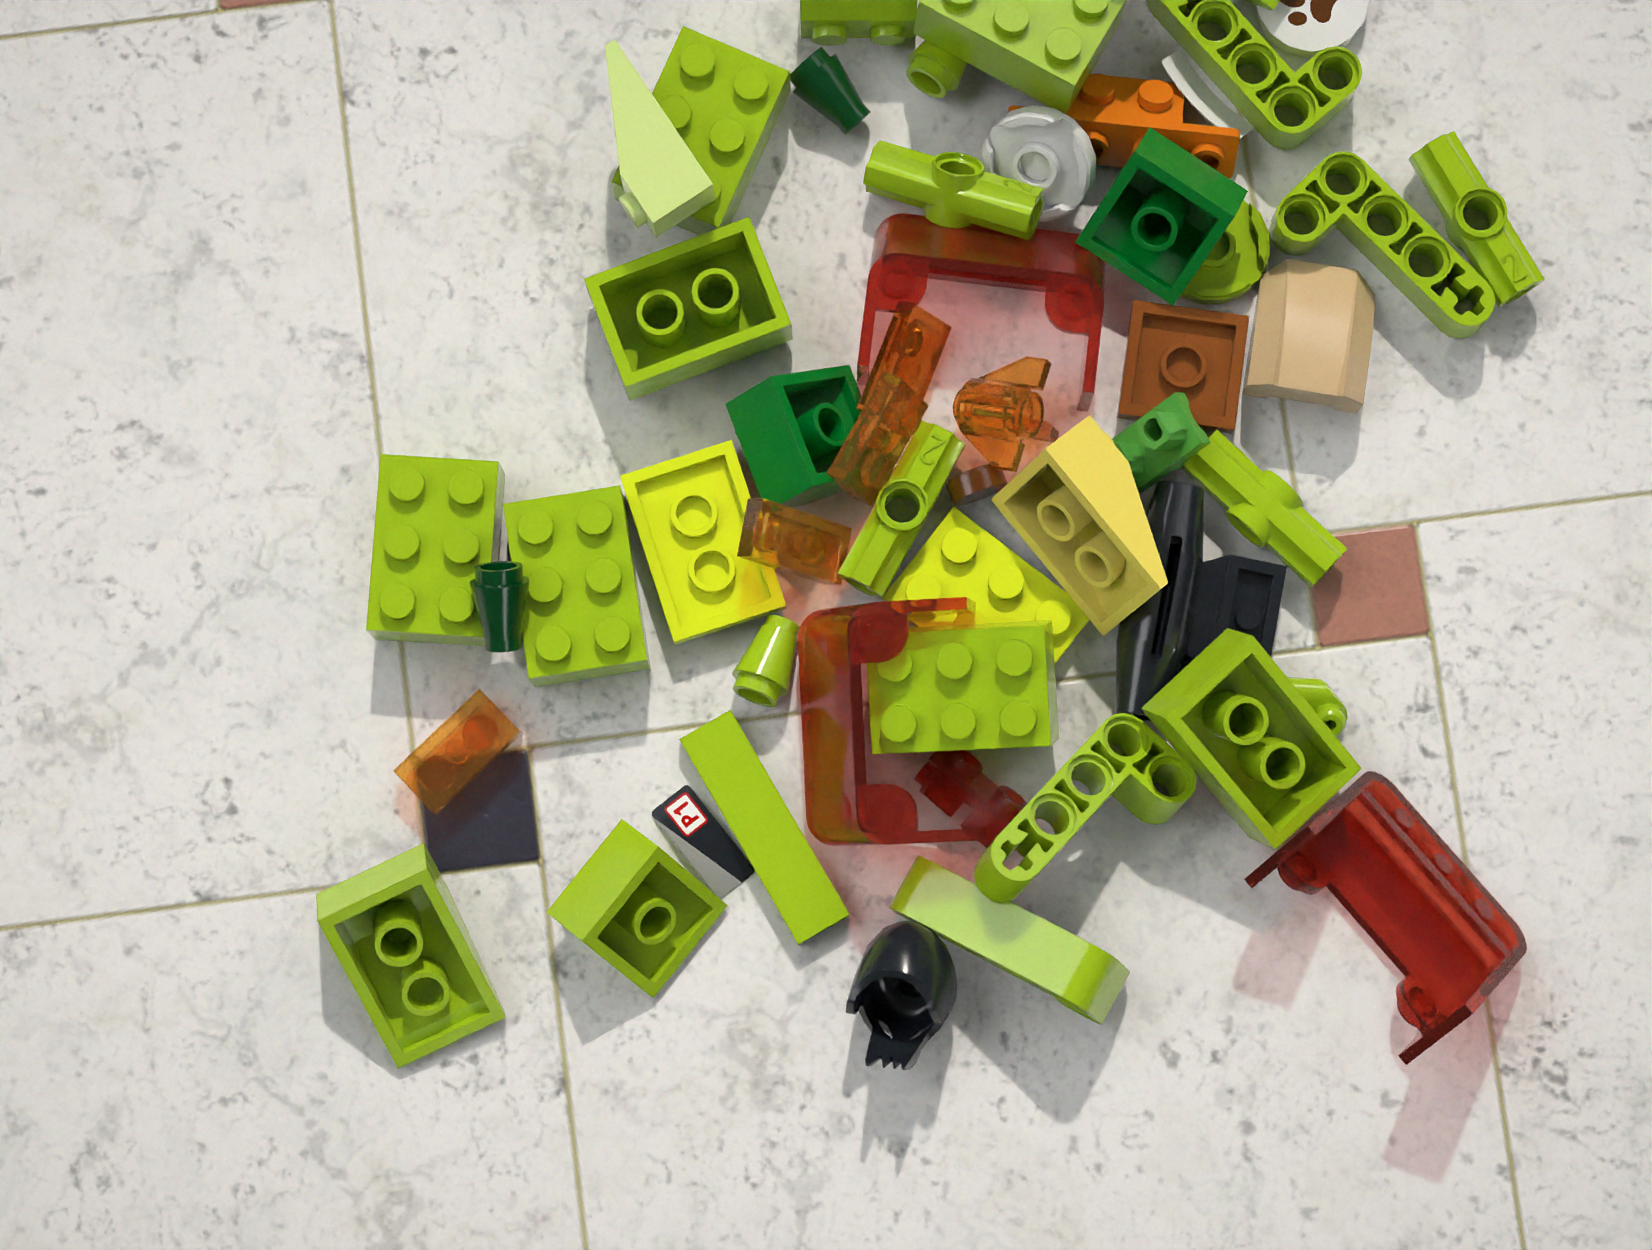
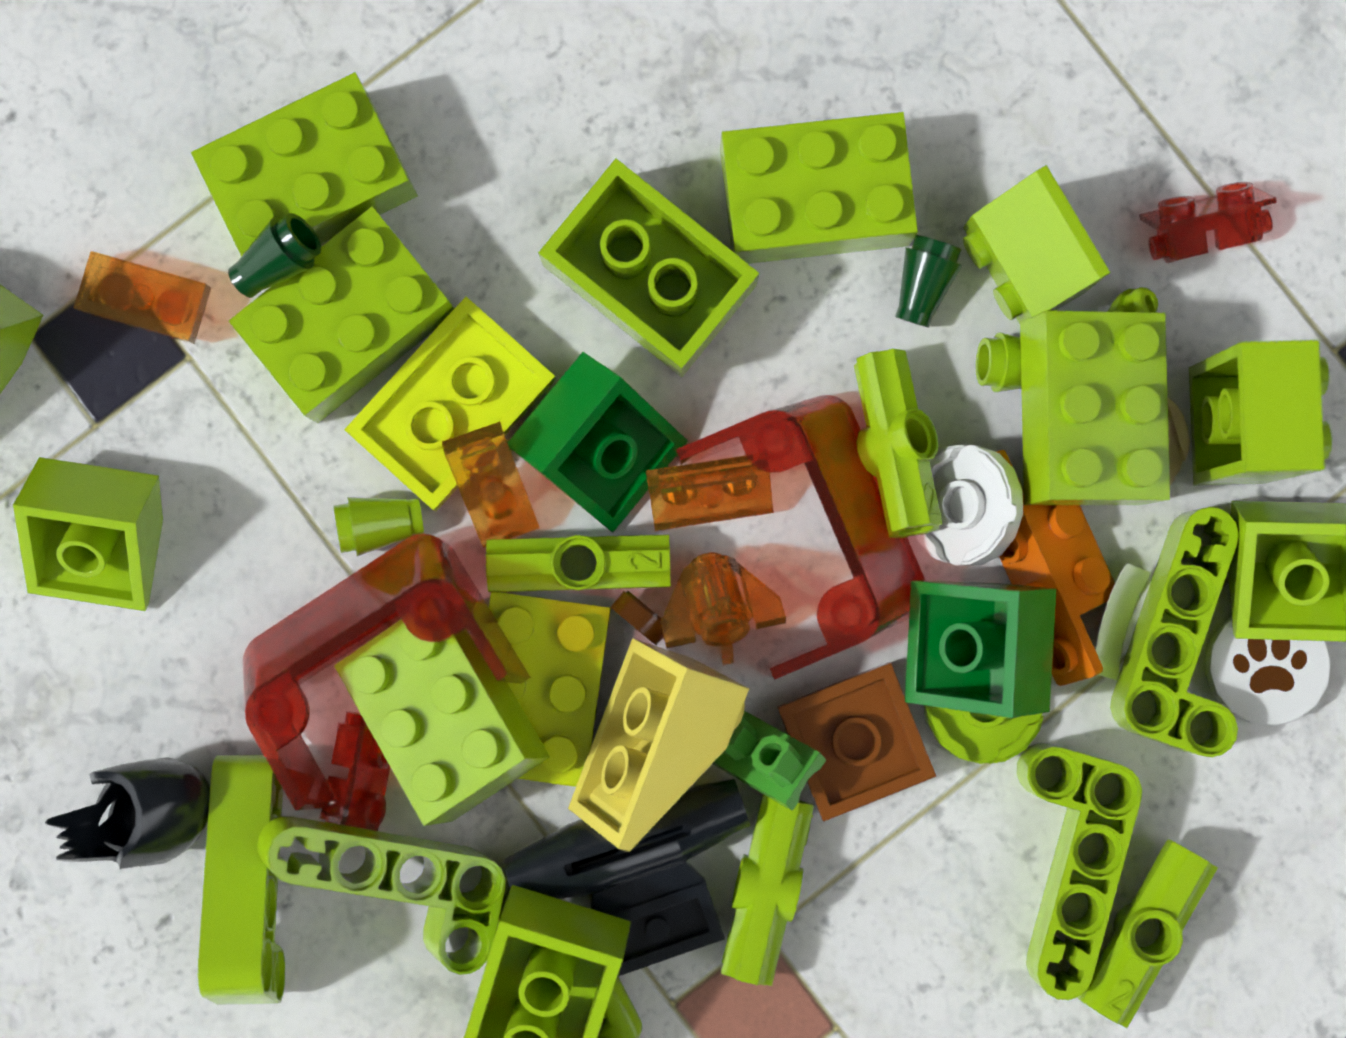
camera: 60 degrees right, 5 degrees up
yellowish green slope [605,39,715,237] -> none
sticker [652,785,755,899] -> none
lime tile [679,710,850,946] -> none
clear orange plate [826,372,929,506] -> none
tan slope [1242,259,1375,414] -> none

